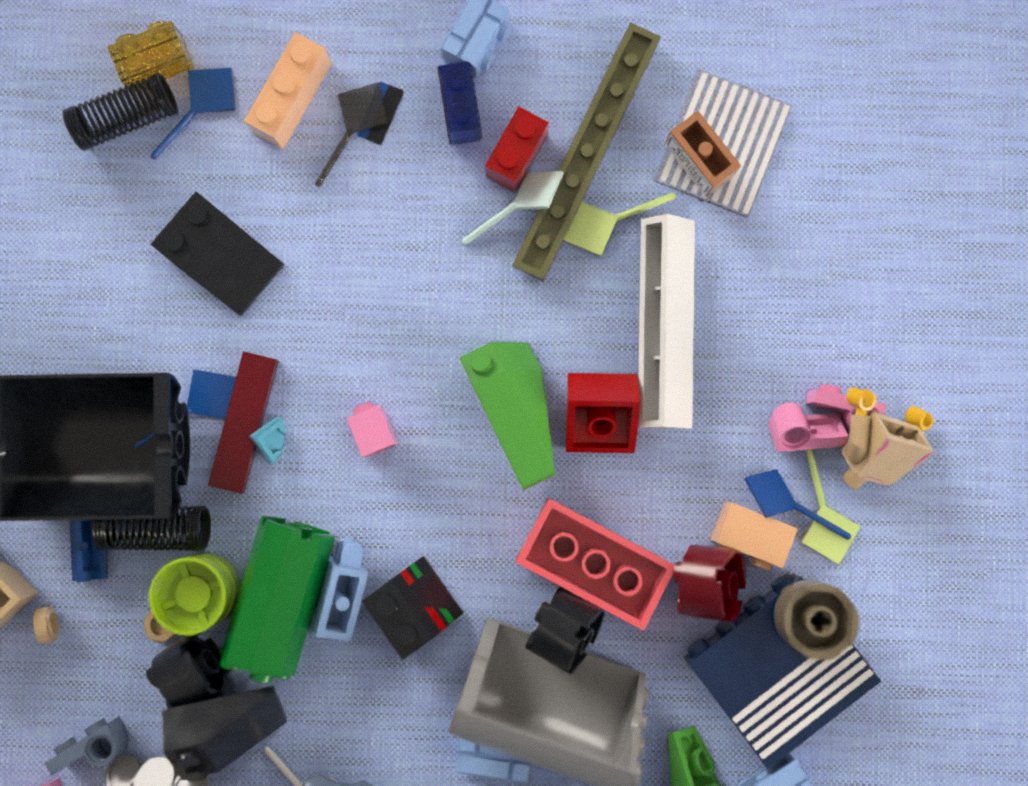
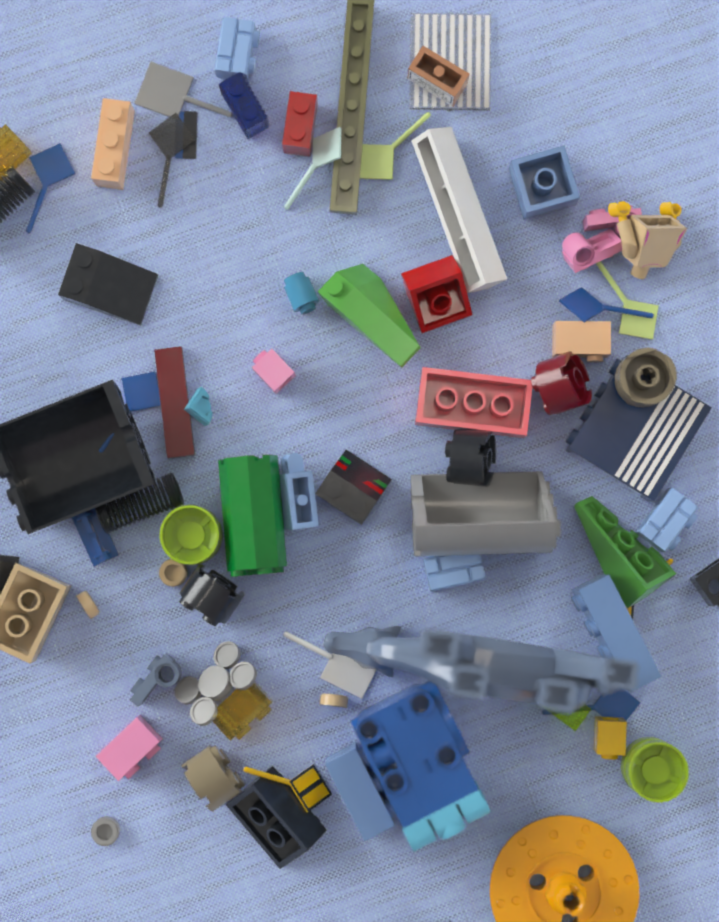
camera: 25 degrees left, 0 degrees up
black slope [162,685,287,782] -> none
none -> light grey piece [134,62,233,119]
none -> dark azure brick [284,272,319,315]
none -> medium blue brick [508,145,580,220]

